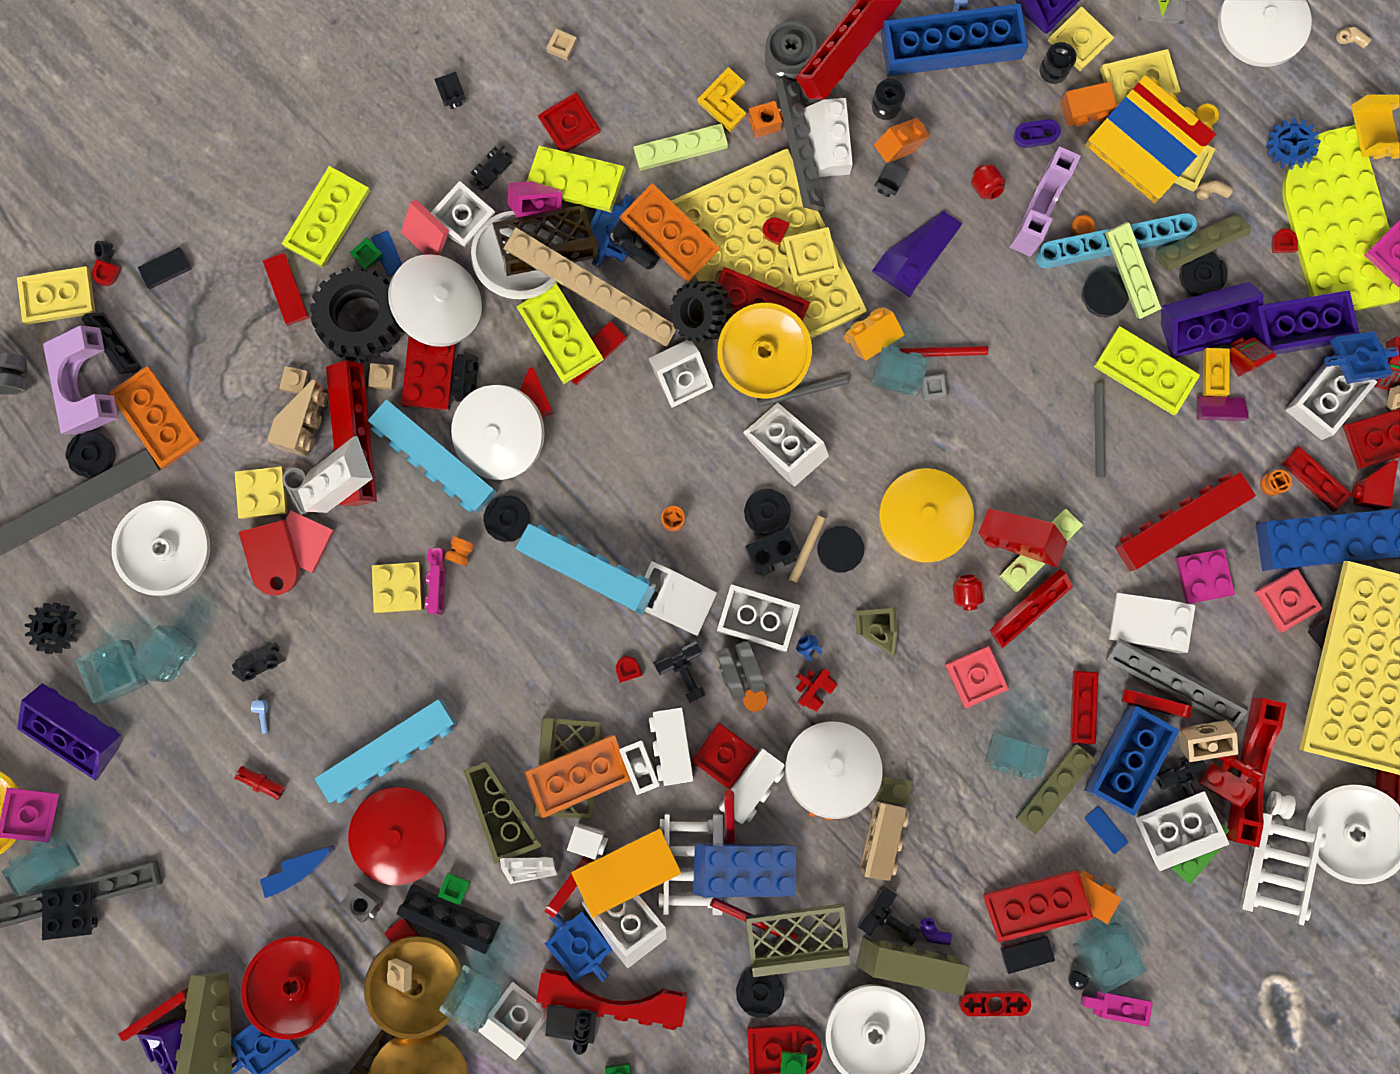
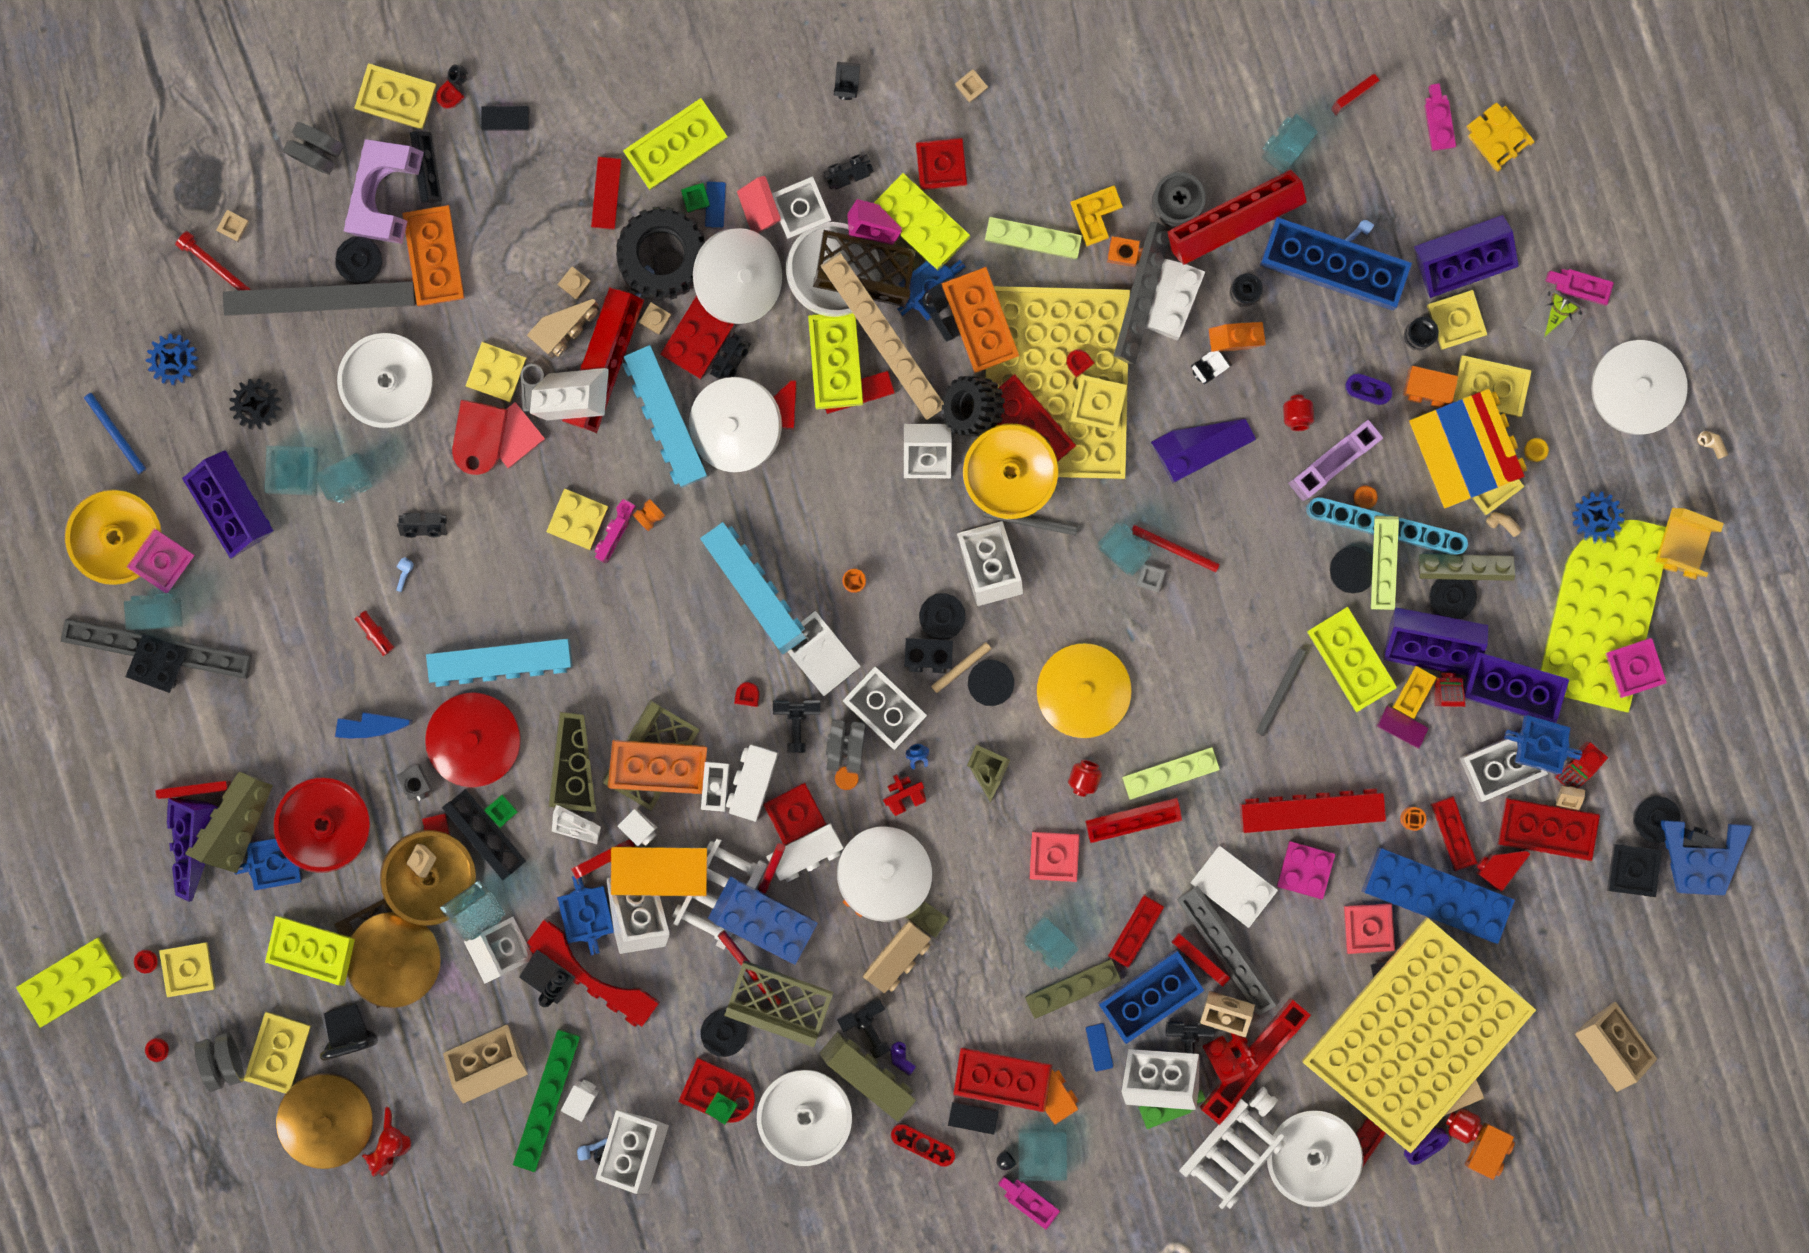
camera: 30 degrees right, 5 degrees up
black tile [483,495,531,543] -> none
light orange brick [843,307,905,361] -> none
red wedge [978,508,1068,568] -> none
red tile [1271,228,1298,253] -> none

